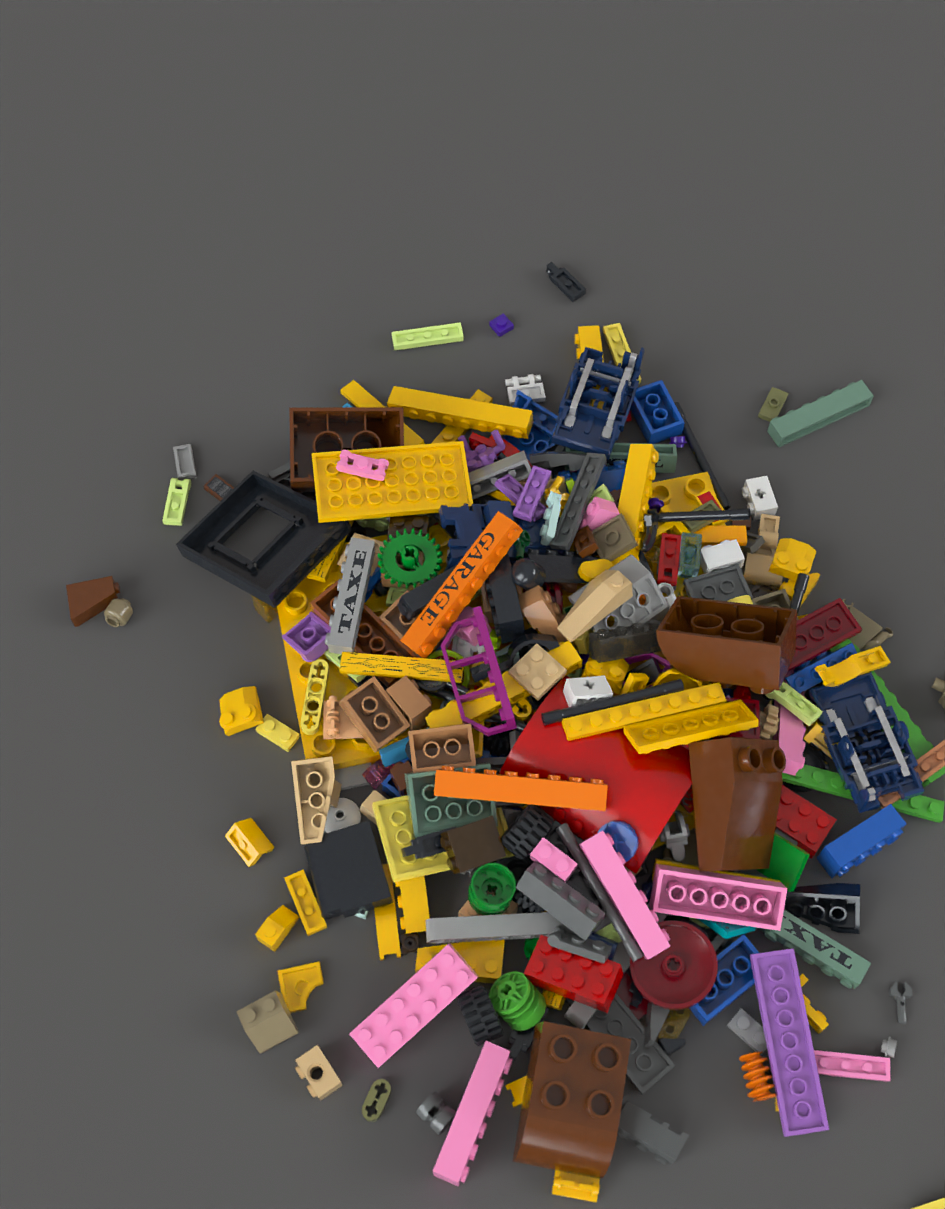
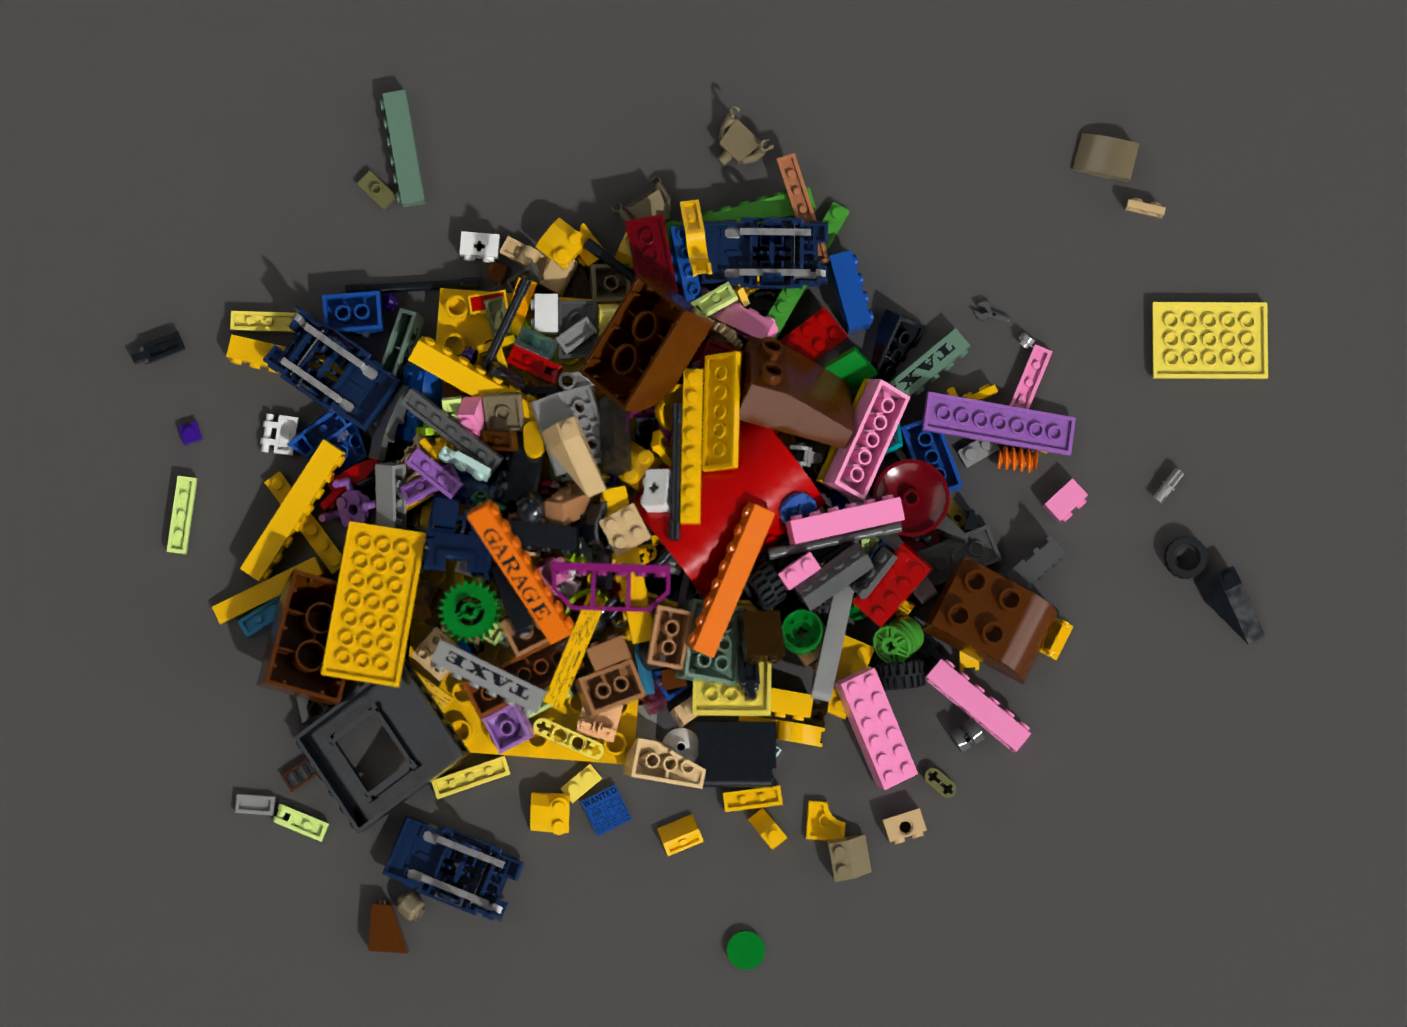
camera: 75 degrees left, 20 degrees up
bright pink plate [336,450,389,481] -> none
none -> dark blue piece [382,815,525,922]
none -> light yellow plate [432,756,511,799]
none -> light grey tile [555,316,598,355]
none -> blue tile [581,785,632,836]
none -> green tile [727,931,765,970]
none -> bright pink brick [1043,478,1088,523]

